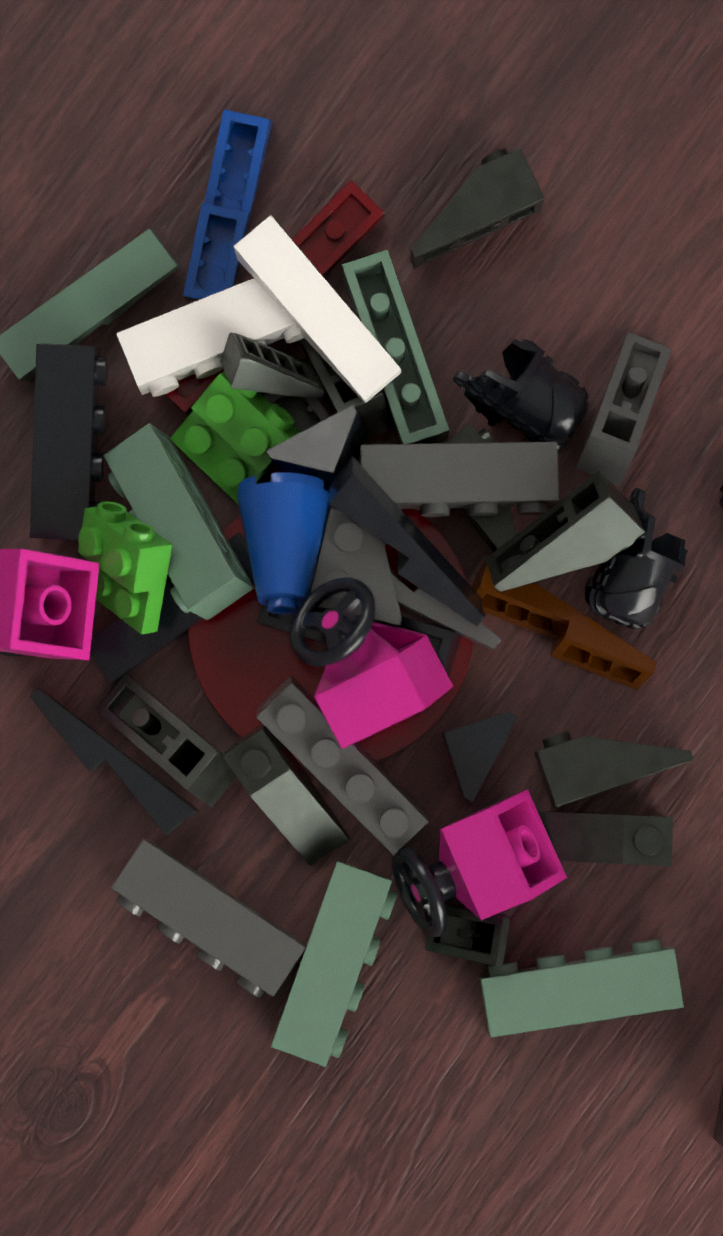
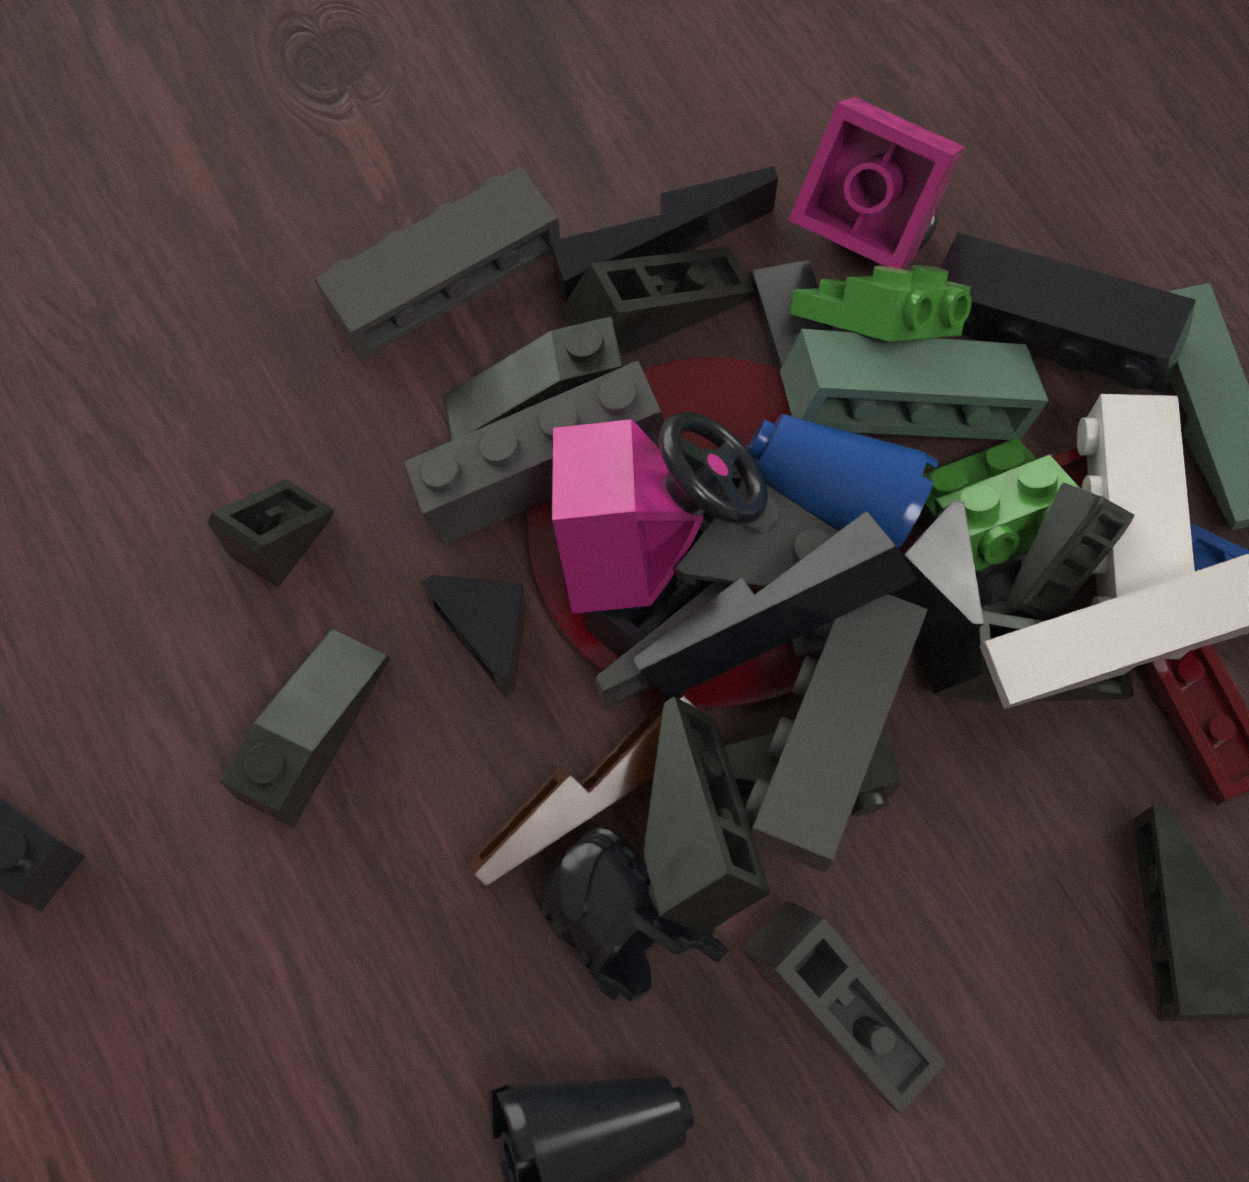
camera: 115 degrees right, 15 degrees down
sand green brick [271,860,398,1067] -> none
sand green brick [342,250,449,444] -> none
dark pink piece [392,789,567,937] -> none
black helmet [453,339,589,450] -> none
sand green brick [479,939,684,1038] -> none
pearl dark grey slope [534,731,694,807] -> none

